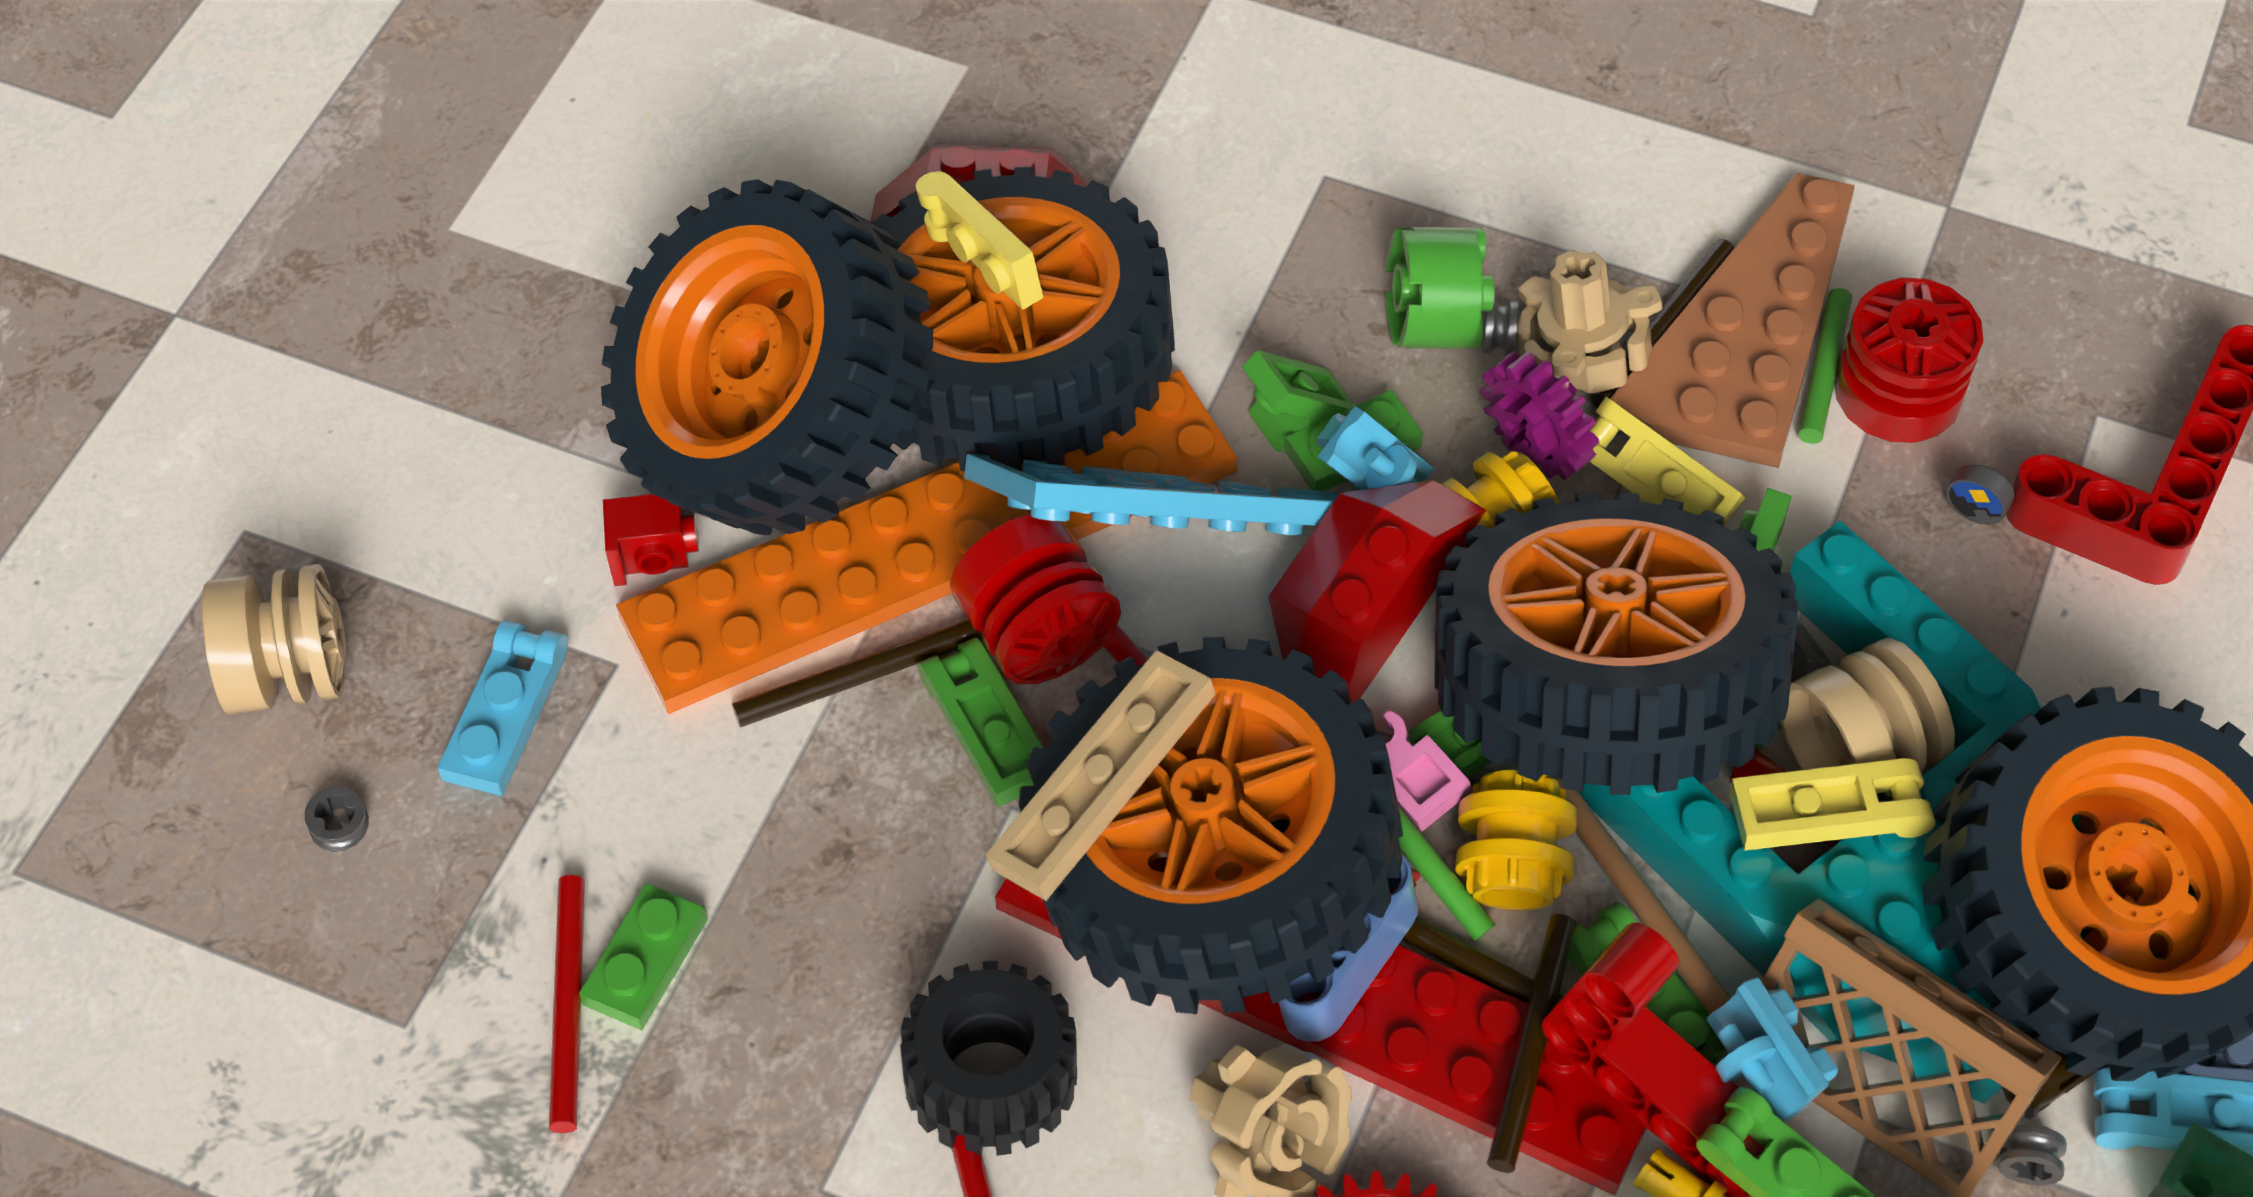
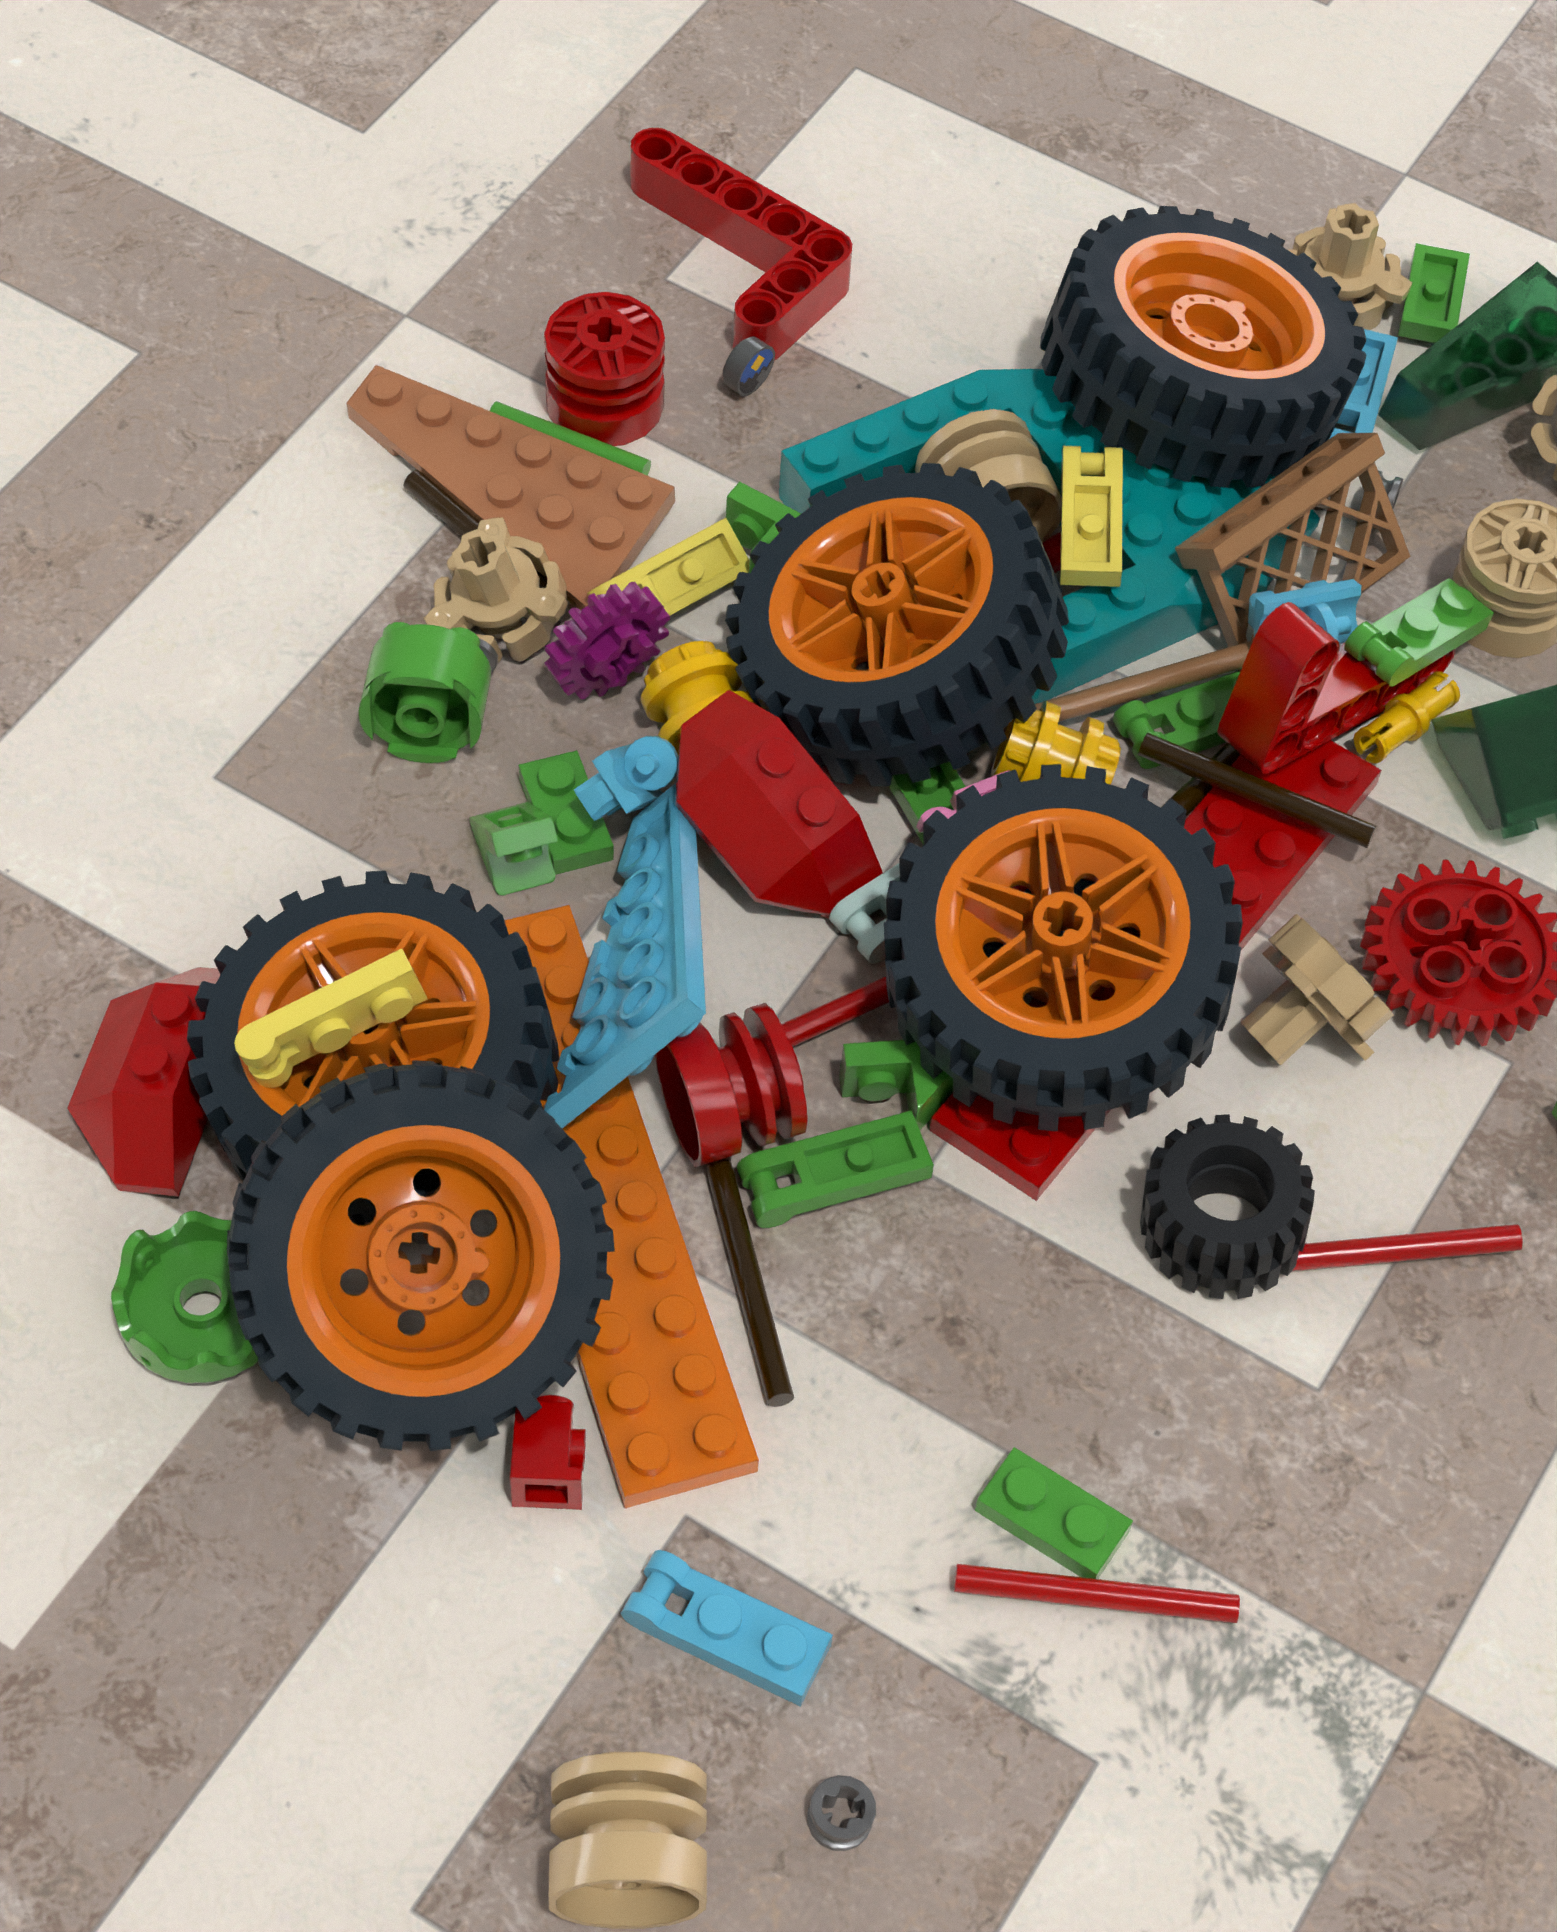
camera: 85 degrees left, 0 degrees up
tan plate [985,650,1216,901] -> none

